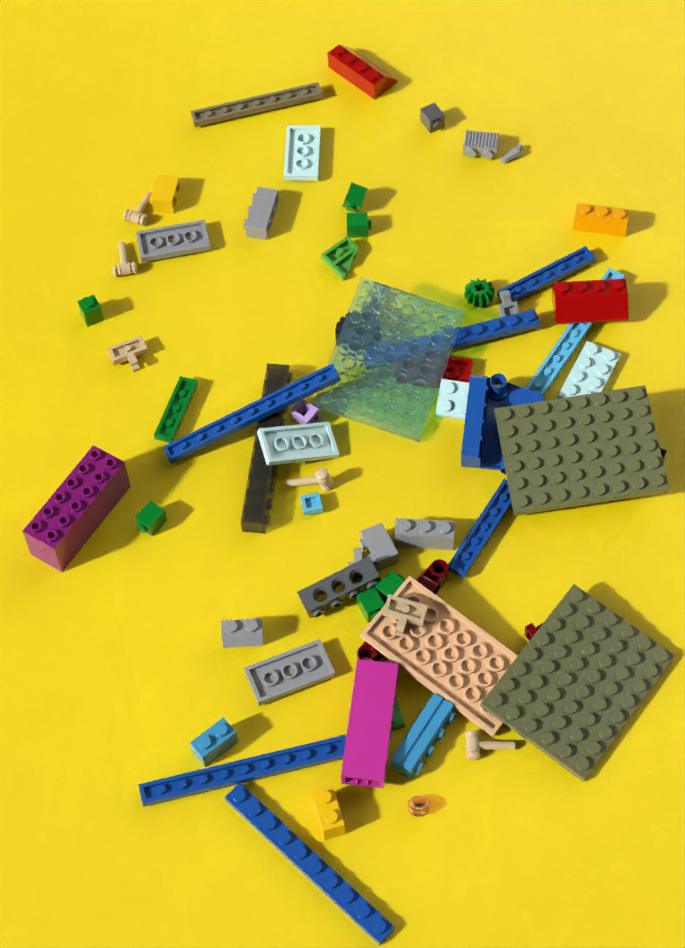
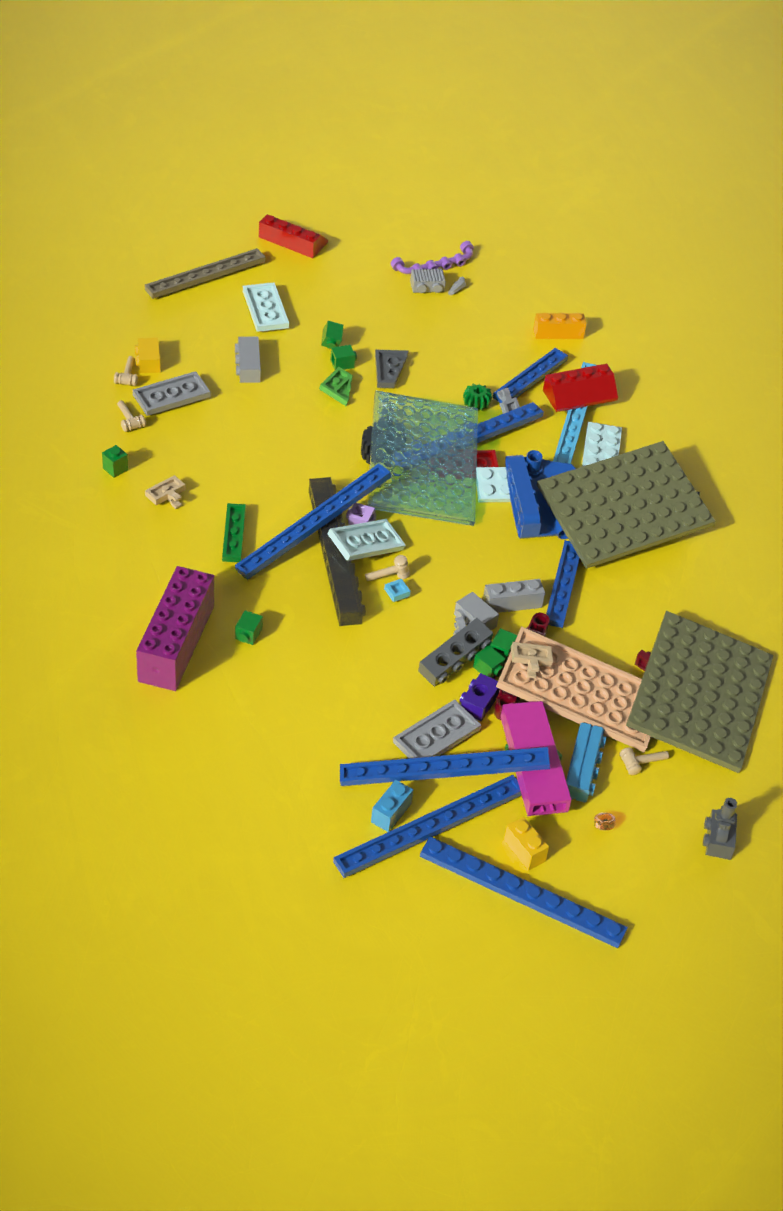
camera: 25 degrees left, 10 degrees down
light grey brick [221,618,264,648] -> none
dark grey brick [420,103,445,133] -> none
none -> blue plate [340,747,550,786]
none -> dark grey wing [375,349,409,388]
none -> medium lavender bar [390,241,474,274]
none -> dark purple brick [459,673,500,721]
none -> dark grey brick [703,798,737,860]

